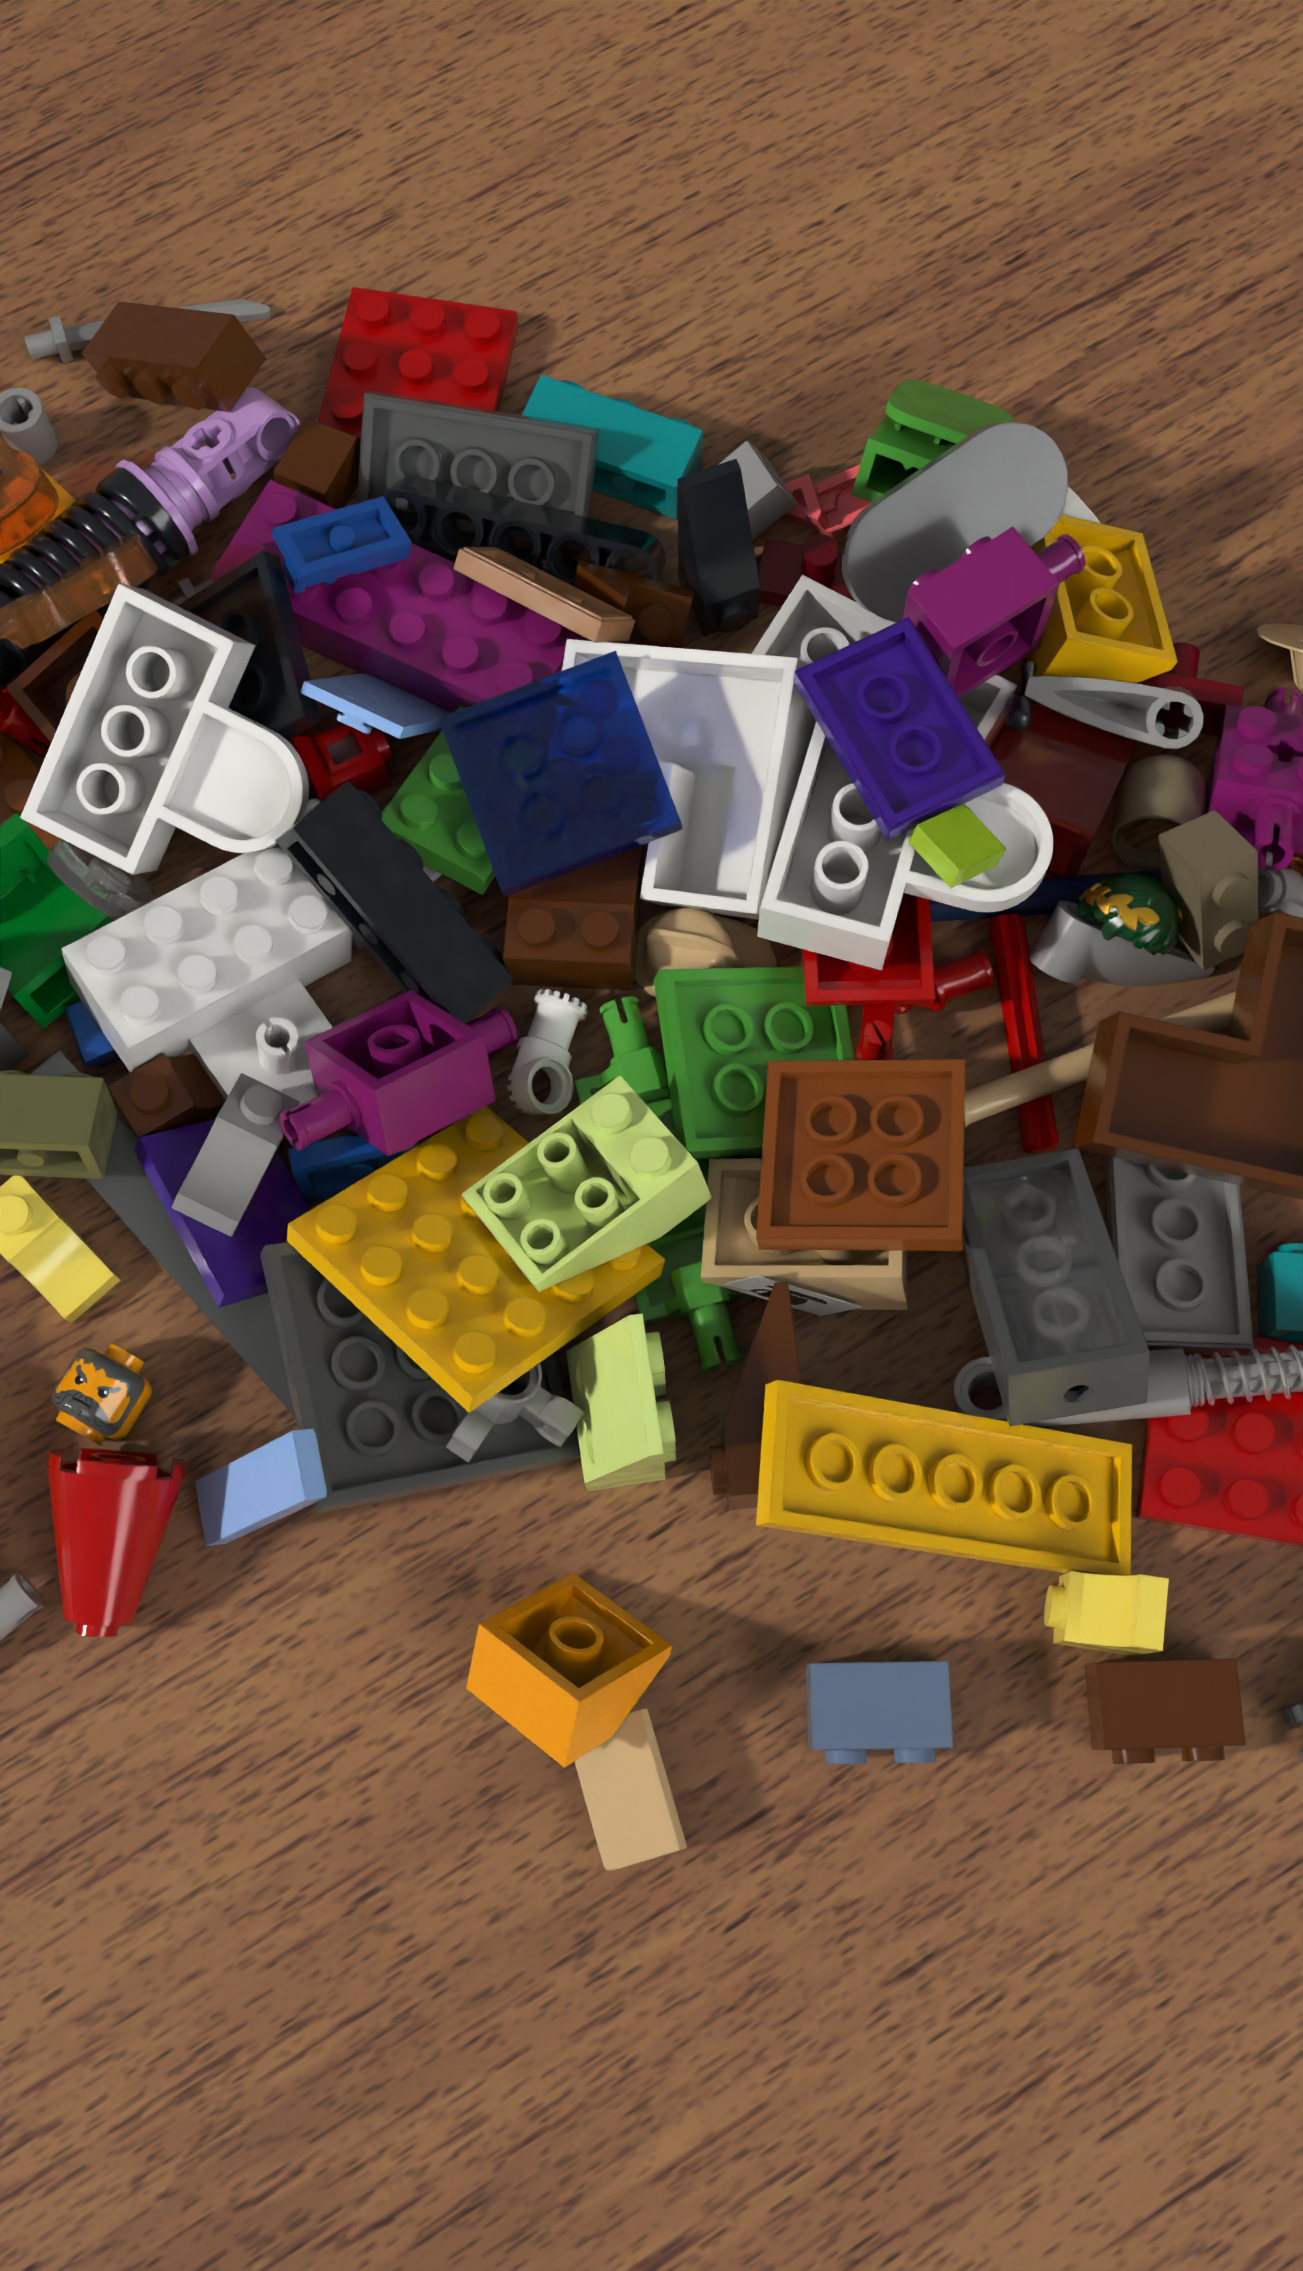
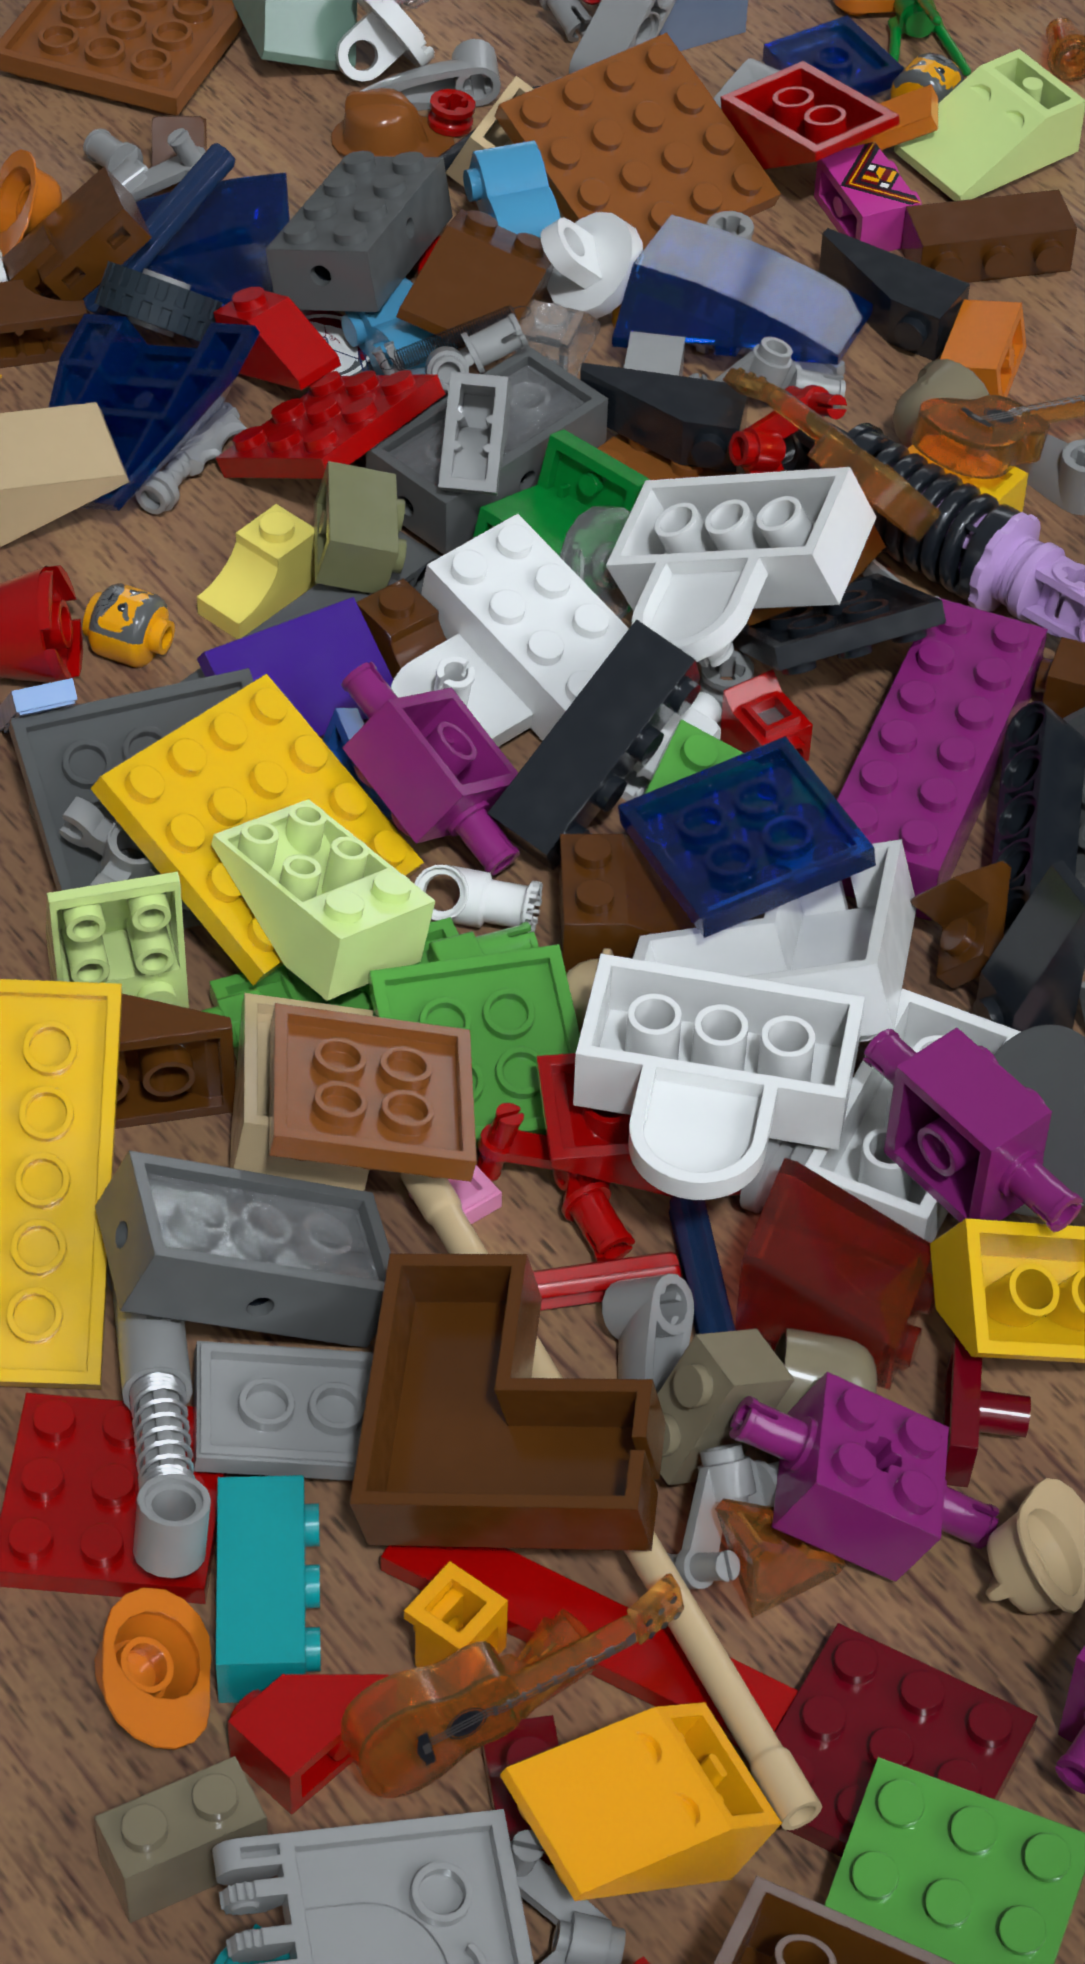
camera: 80 degrees right, 25 degrees down
light grey arch [171,1073,300,1237] -> none
blue plate [272,496,412,593] -> none
light blue container [300,673,454,739] -> none
medium nougat tile [453,547,636,643] -> none
white sticker [724,1275,862,1316] -> none
dark purple tile [793,617,1006,841] -> none
lime tile [908,803,1007,888] -> none
black piece [1005,661,1037,731] -> none
light grey piece [1025,676,1204,749] -> none
dark green hair [1077,872,1183,956] -> none

